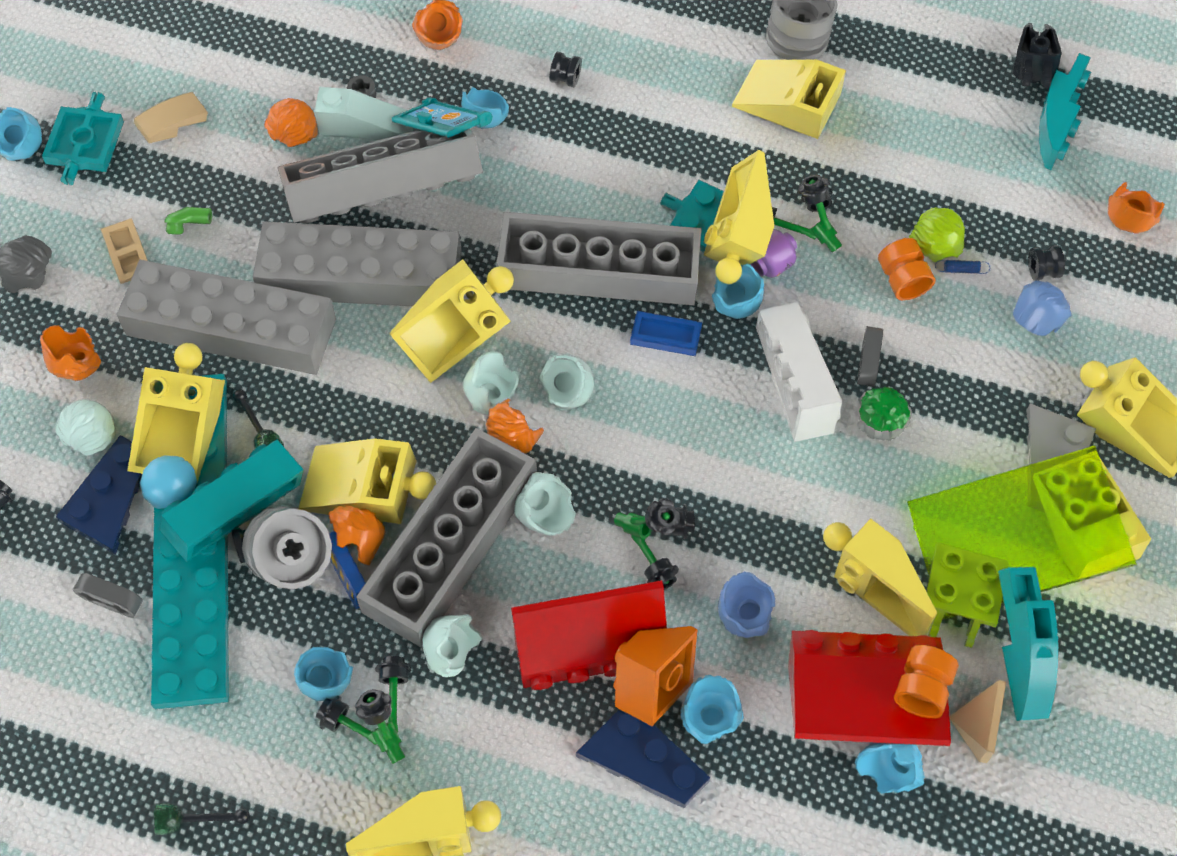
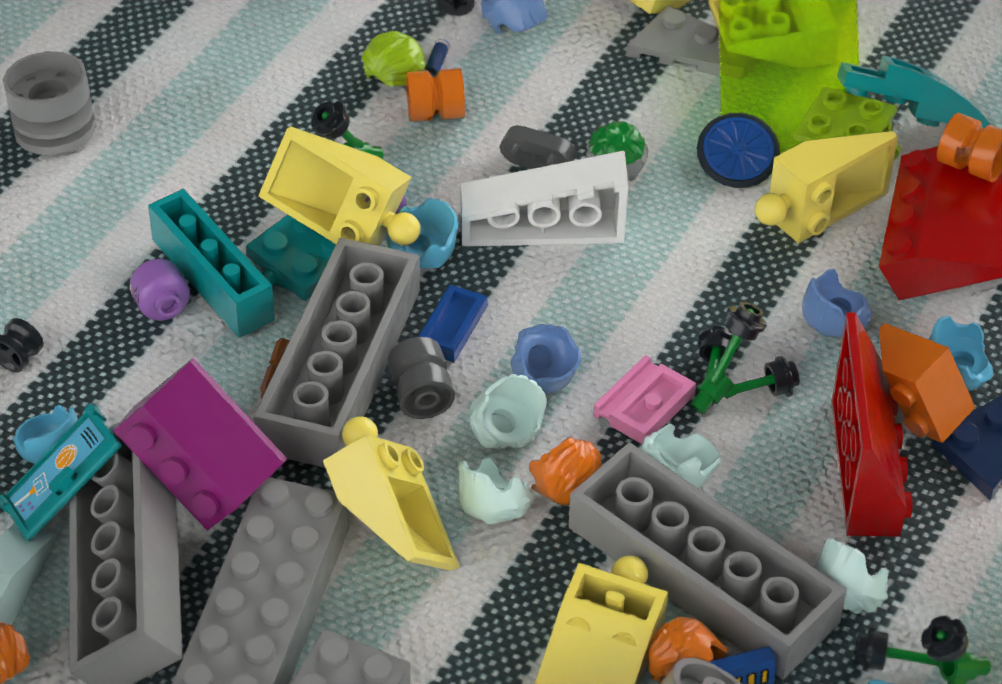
camera: 80 degrees left, 15 degrees down
light yellow slope [732,59,846,139] -> none
none -> magenta slope [113,358,287,531]
none -> medium lavender head [130,258,190,321]
none -> teal brick [148,188,275,338]
none -> dark grey wheel [388,337,455,419]
none -> medium blue hair [510,324,582,394]
none -> bright pink plate [594,355,696,444]
none -> blue wheel [696,113,780,188]

